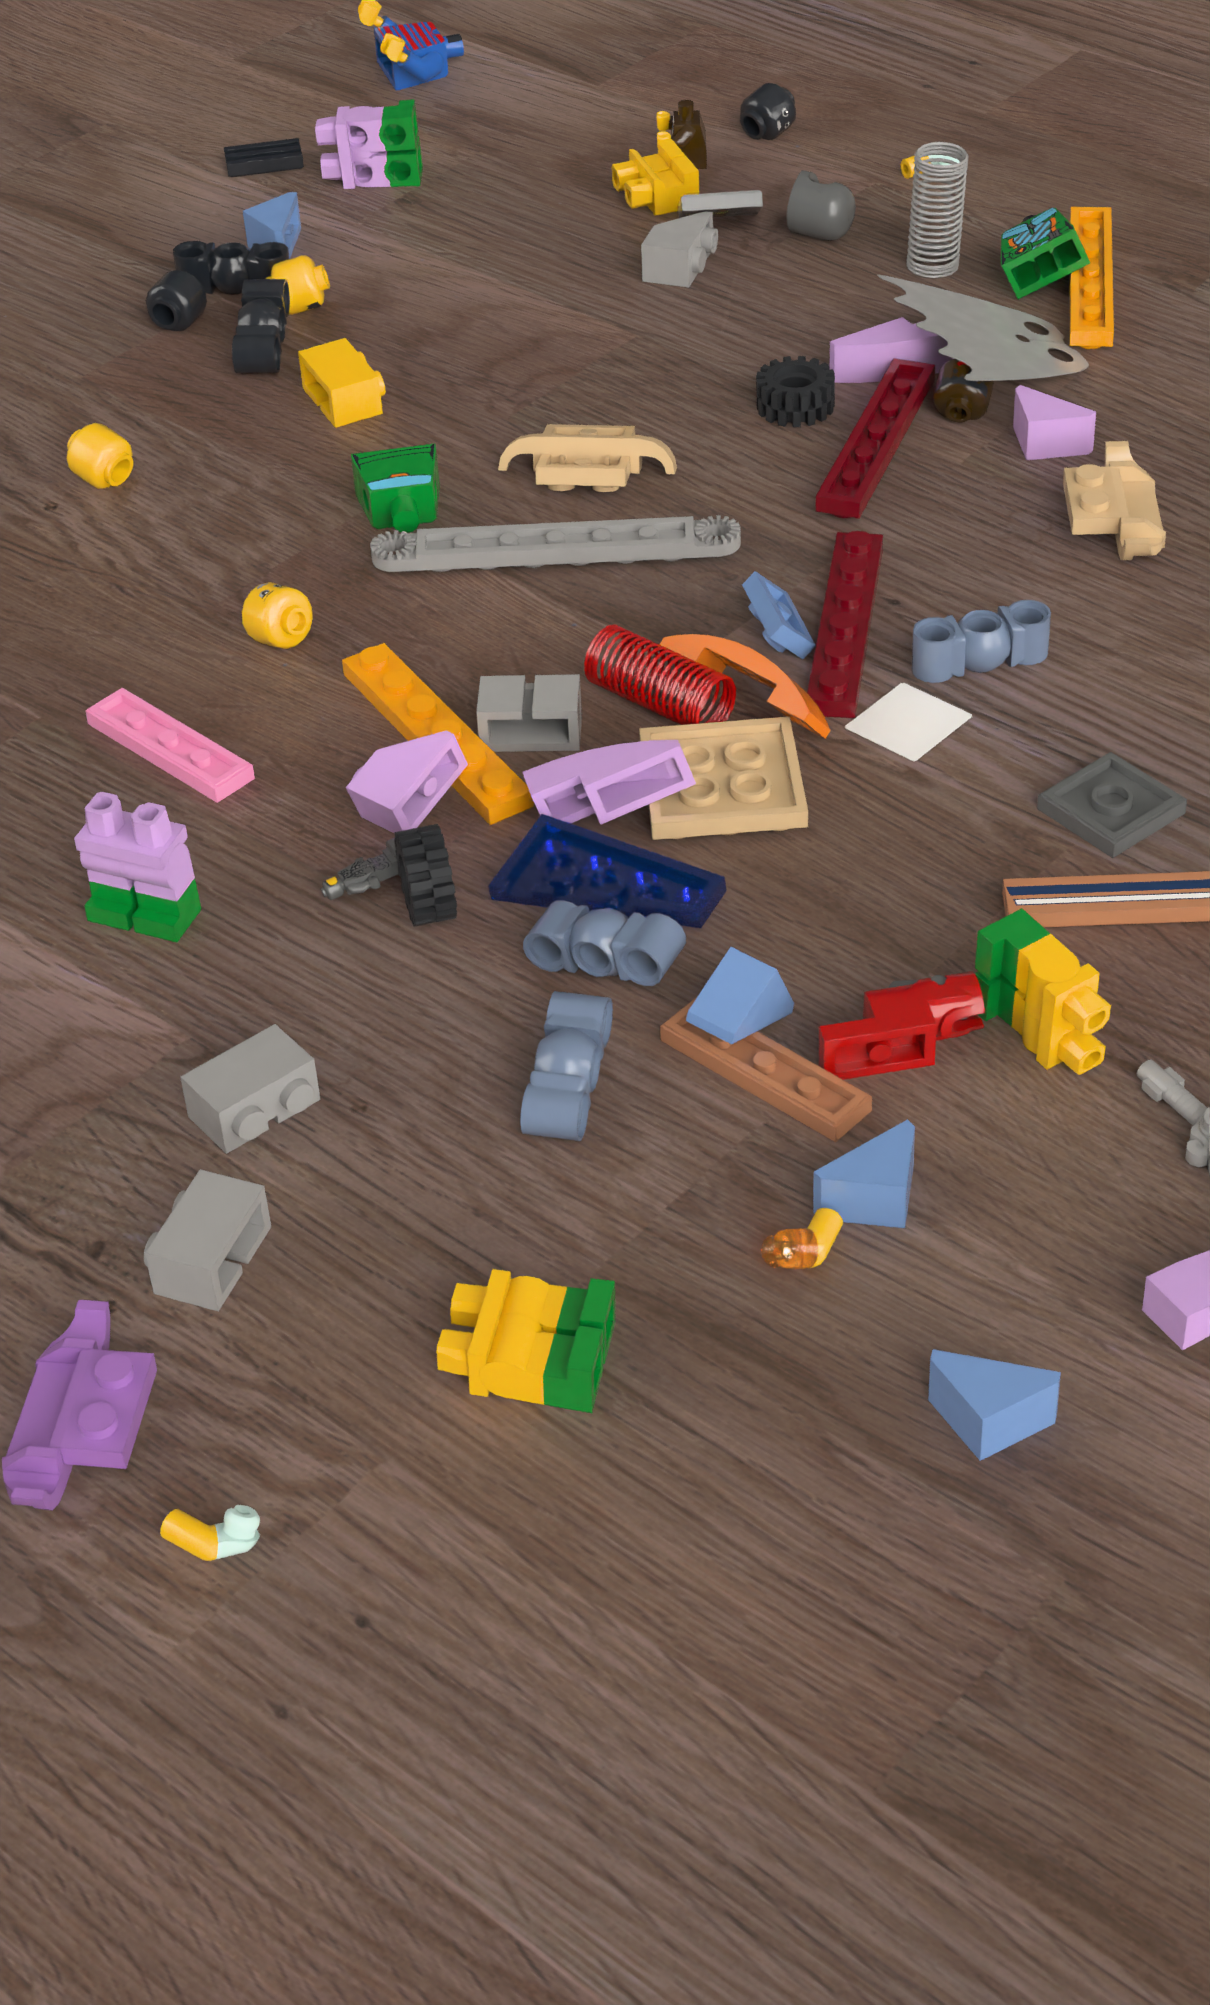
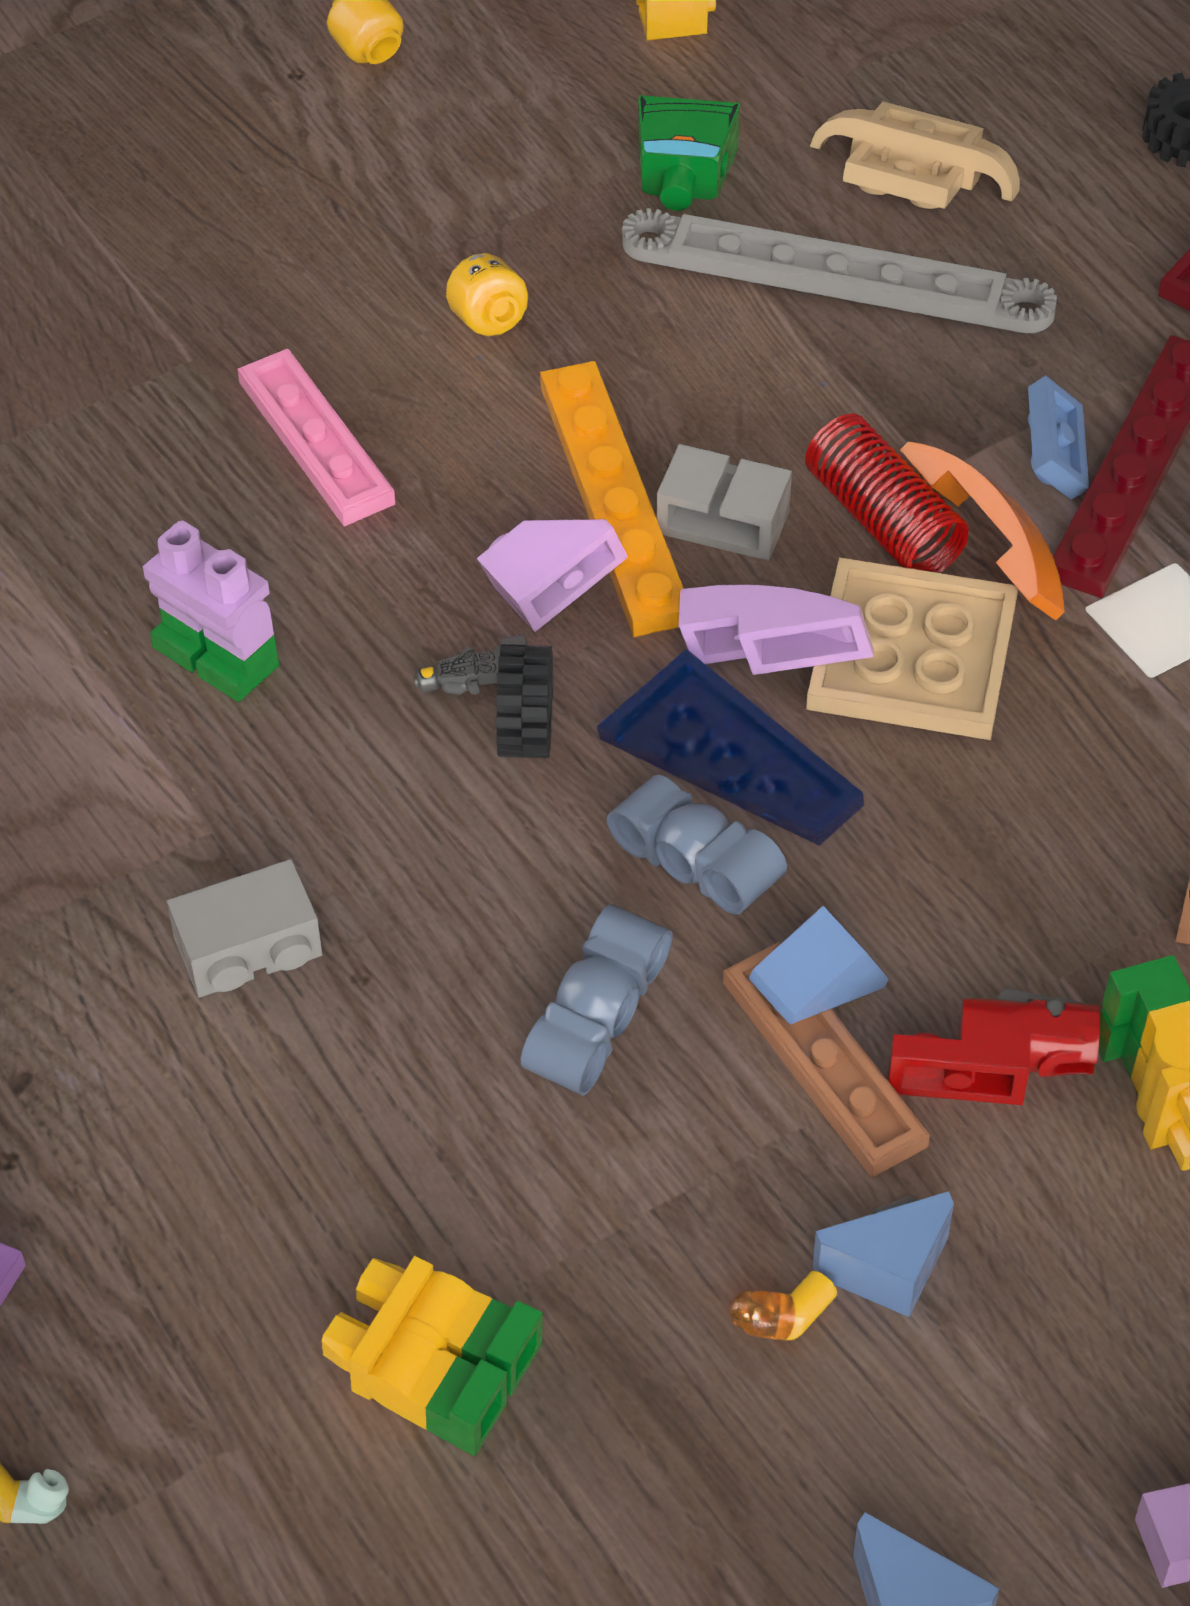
camera: 15 degrees right, 10 degrees up
light grey piece [144,1169,271,1312] -> none

